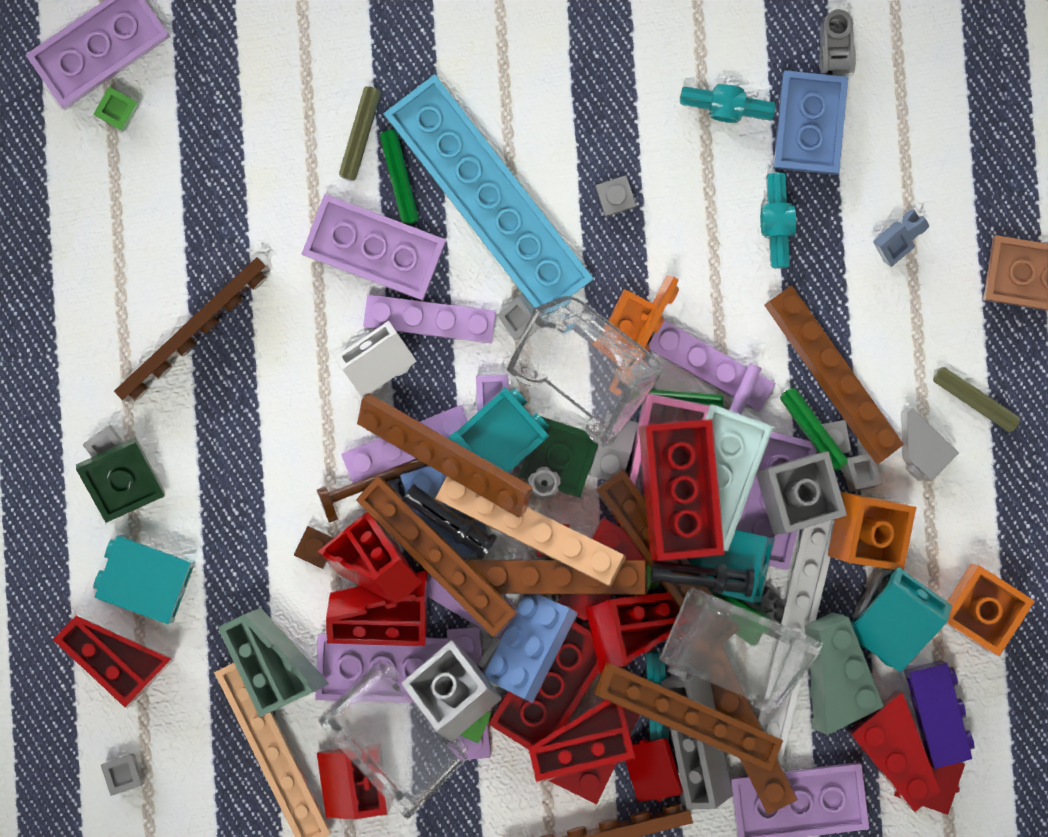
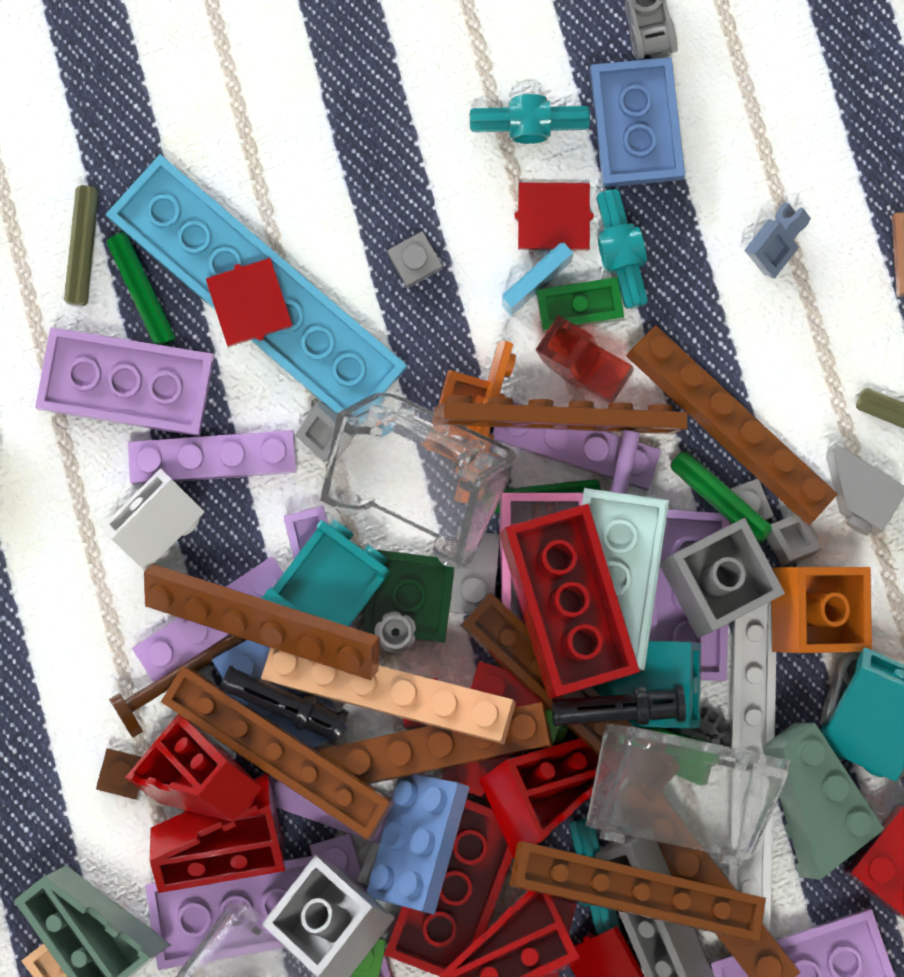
camera: 10 degrees left, 5 degrees down
none -> red piece [206,258,293,348]
none -> dark orange plate [434,395,687,434]
none -> medium azure tile [502,242,573,316]
none -> red piece [514,182,594,251]
none -> clear red brick [535,315,634,403]
none -> green plate [536,277,624,333]

